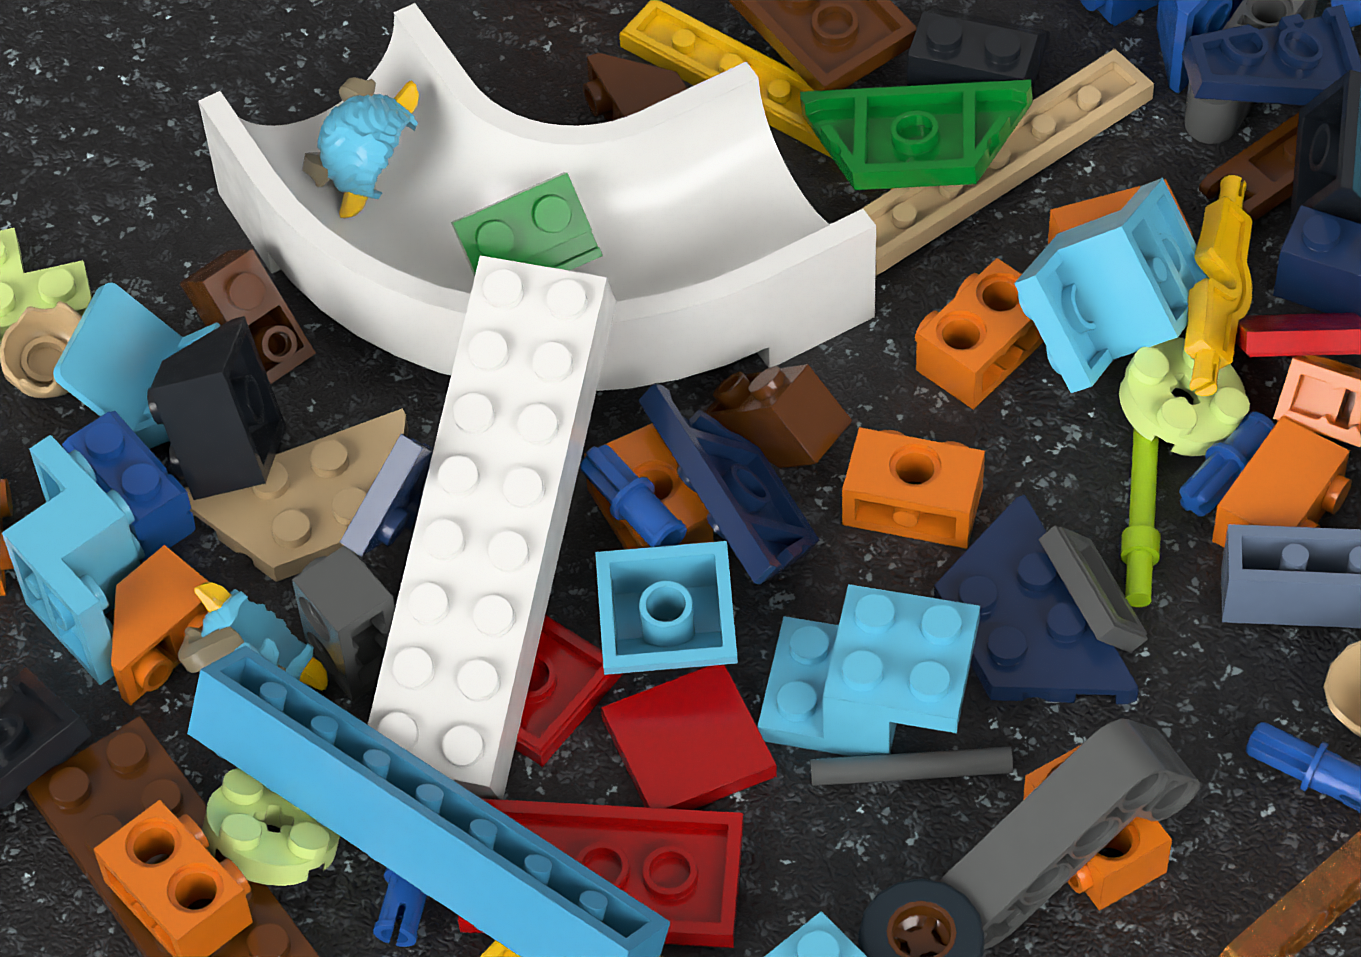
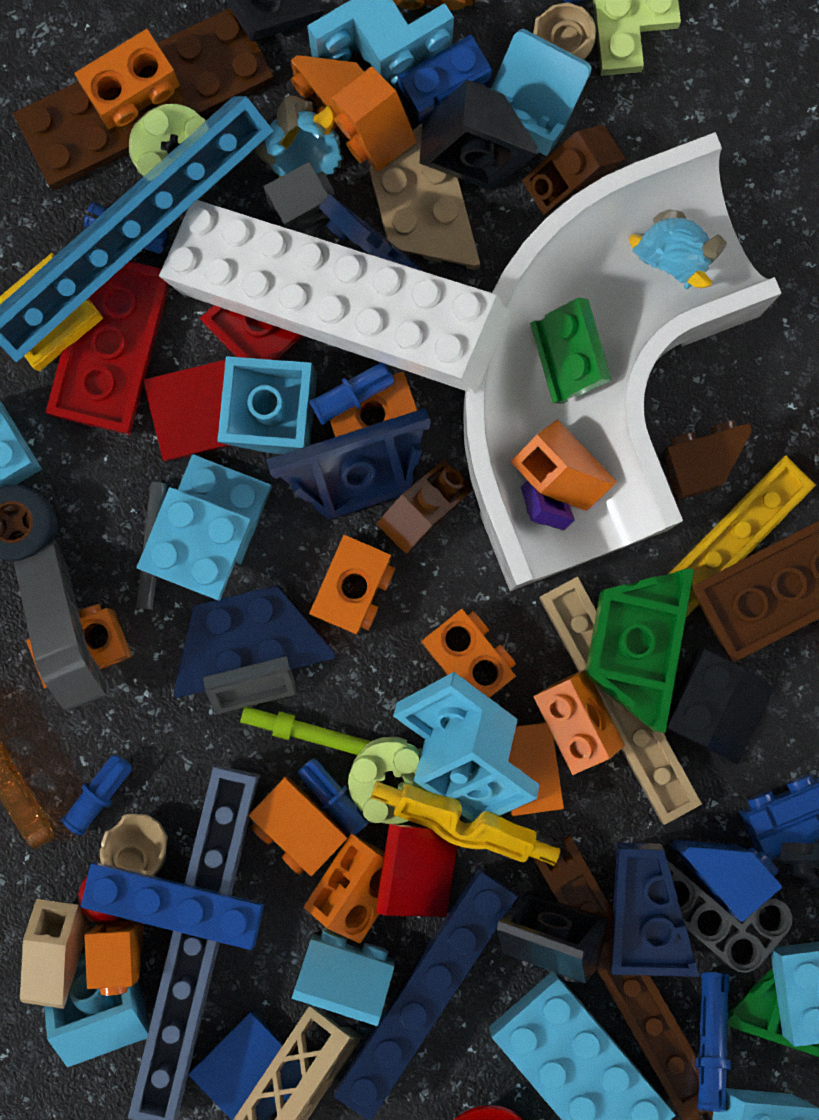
camera: 95 degrees right, 30 degrees up
none -> orange brick [331,66,417,172]
none -> orange slope [510,419,617,511]
none -> dark purple plate [520,480,575,531]
none -> orange brick [533,669,625,775]

